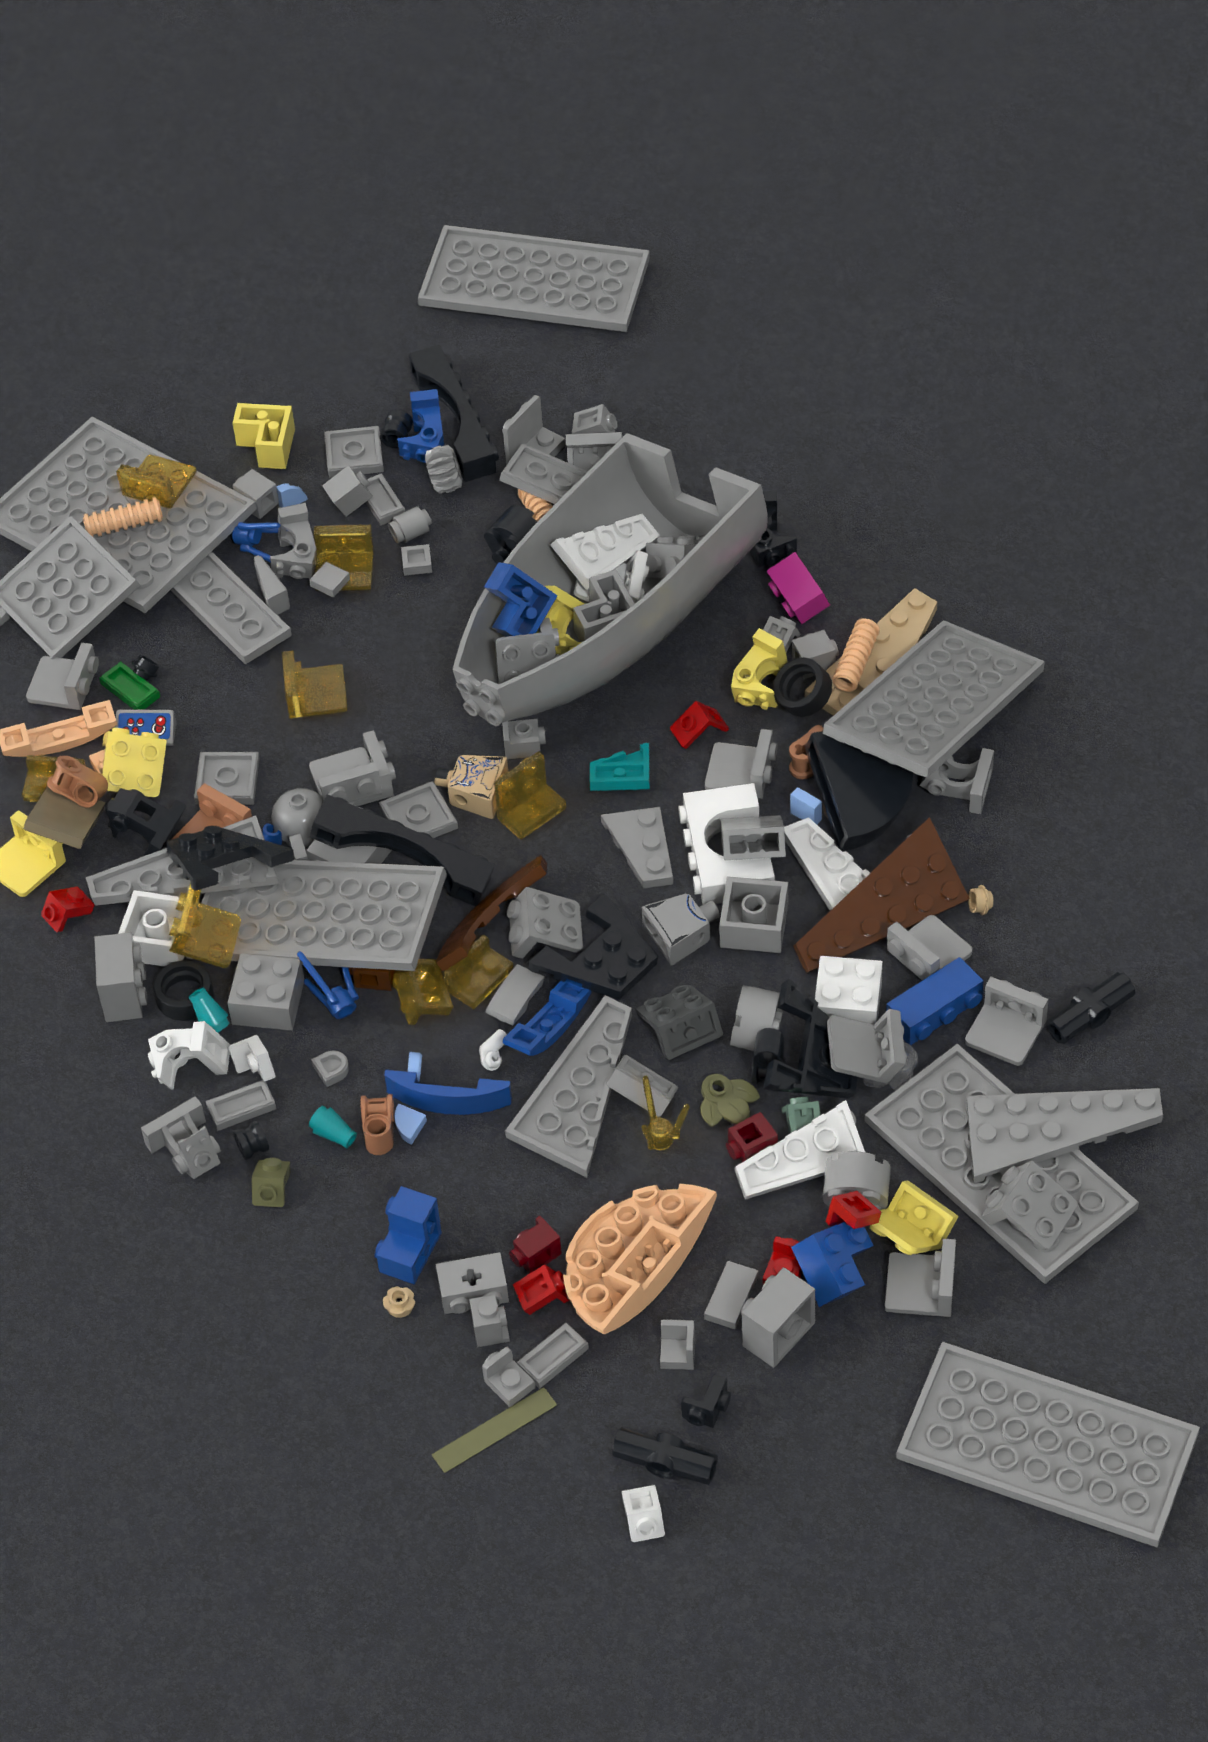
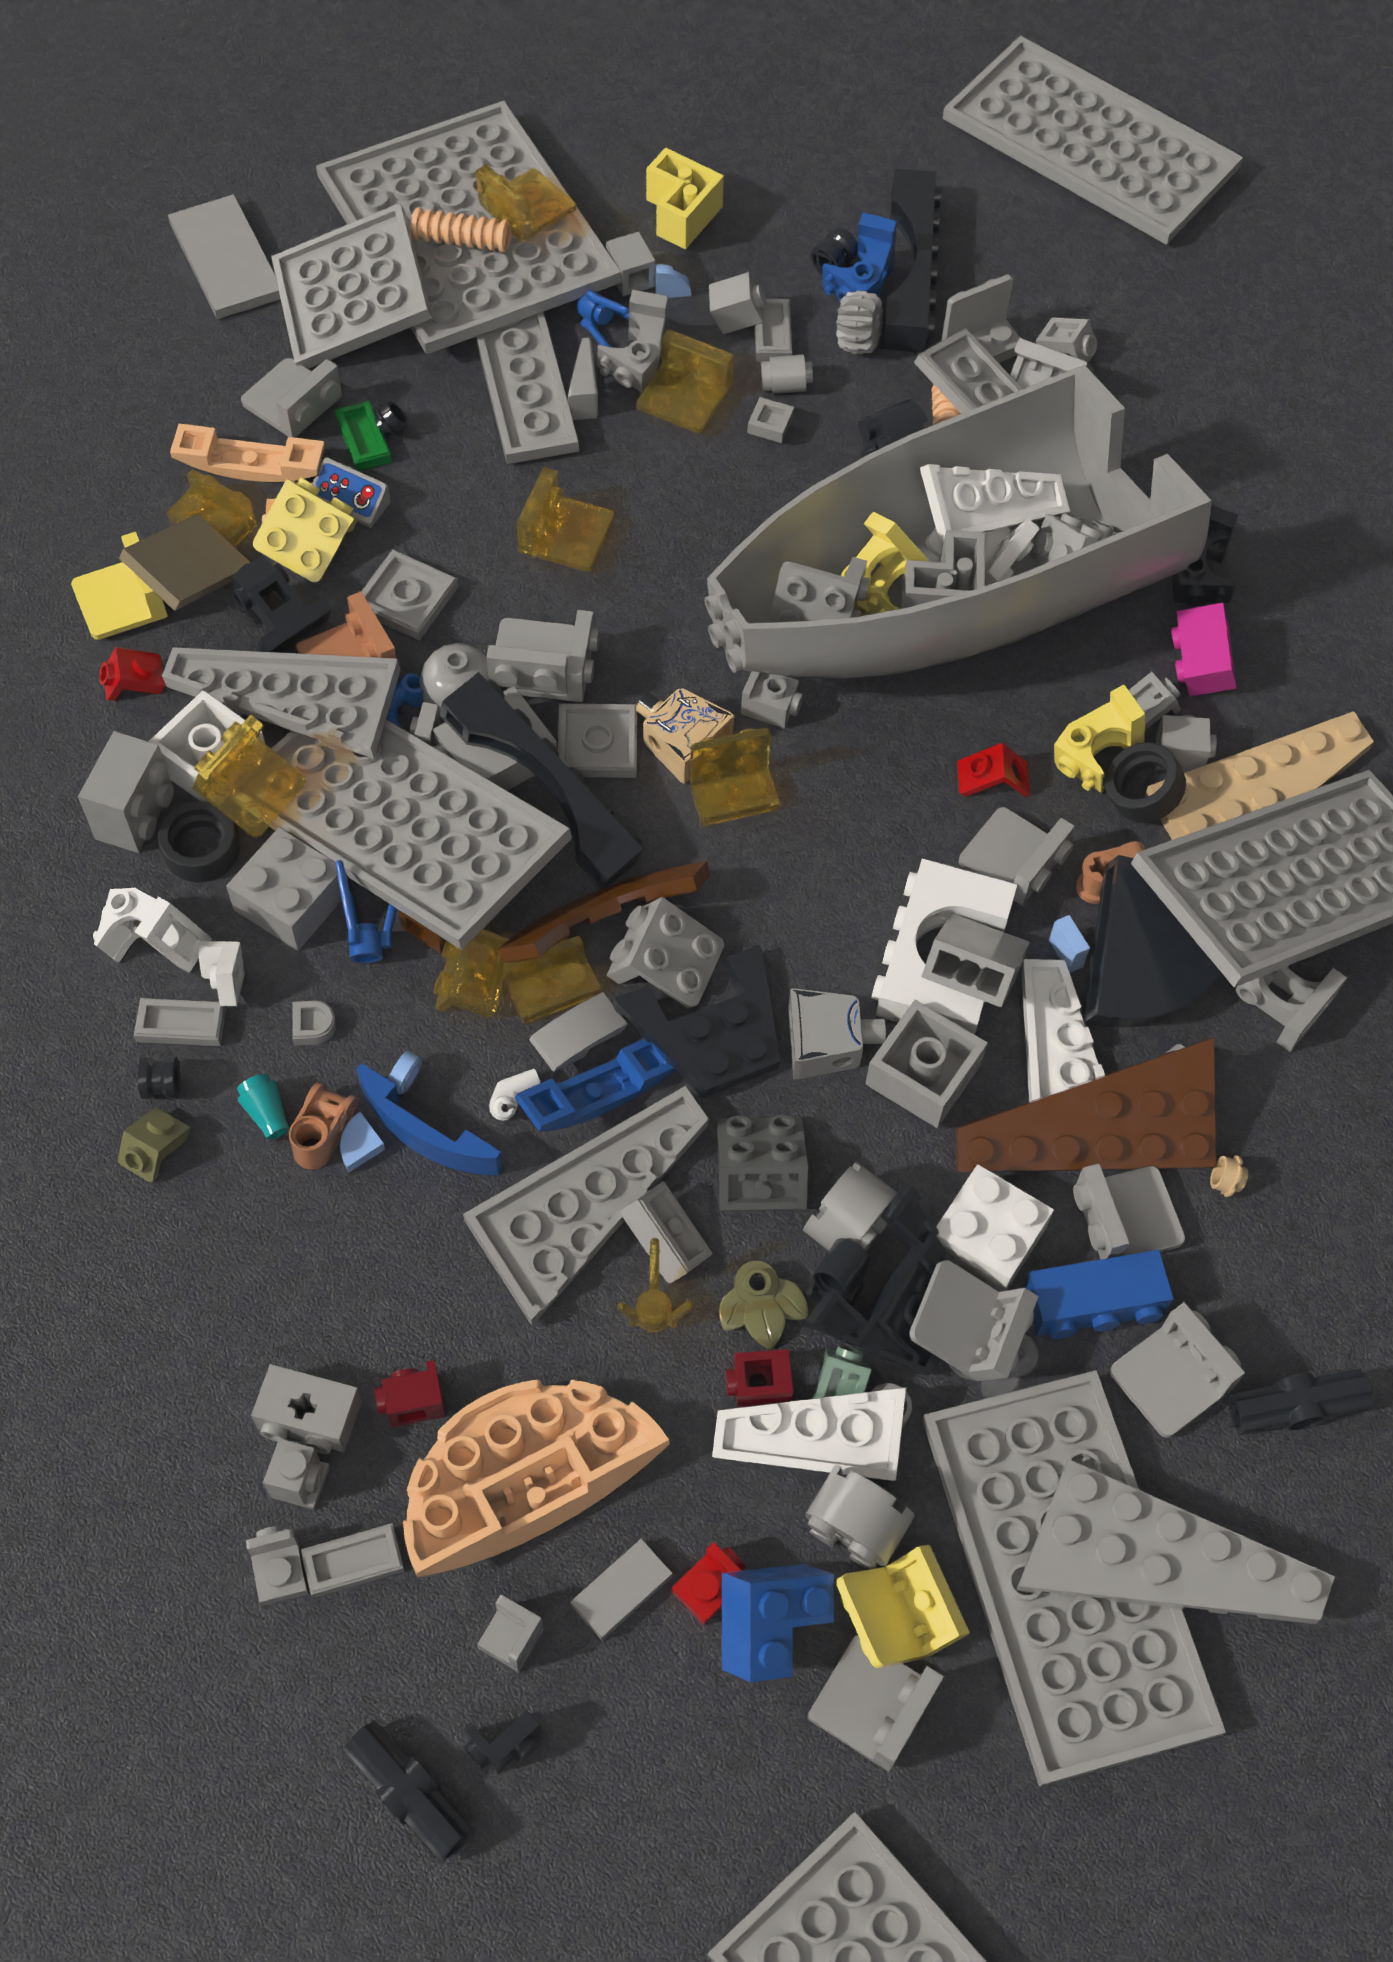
camera: 20 degrees right, 10 degrees up
nougat piece [47,755,108,808] -> none
light grey tile [141,1096,221,1179] -> none
black wing [167,826,294,891] -> none
teal cone [189,987,230,1033] -> none
light grey tile [310,562,350,598] -> none
light grey tile [324,426,384,478] -> none
blue brick [375,1186,442,1285] -> none
tan plate [383,1286,415,1318] -> none
olive sticker [432,1387,557,1473] -> none
blue brick [484,562,558,637] -> none
red bracket [513,1264,570,1315] -> none
teal wing [590,743,650,791] -> none
light grey wing [601,807,673,889] -> none
white bracket [622,1485,665,1542] -> none
light grey brick [741,1267,815,1368] -> none
red bracket [825,1190,882,1229] -> none
light nougat piece [832,618,880,692] -> none
light grey bracket [981,1161,1077,1250] -> none

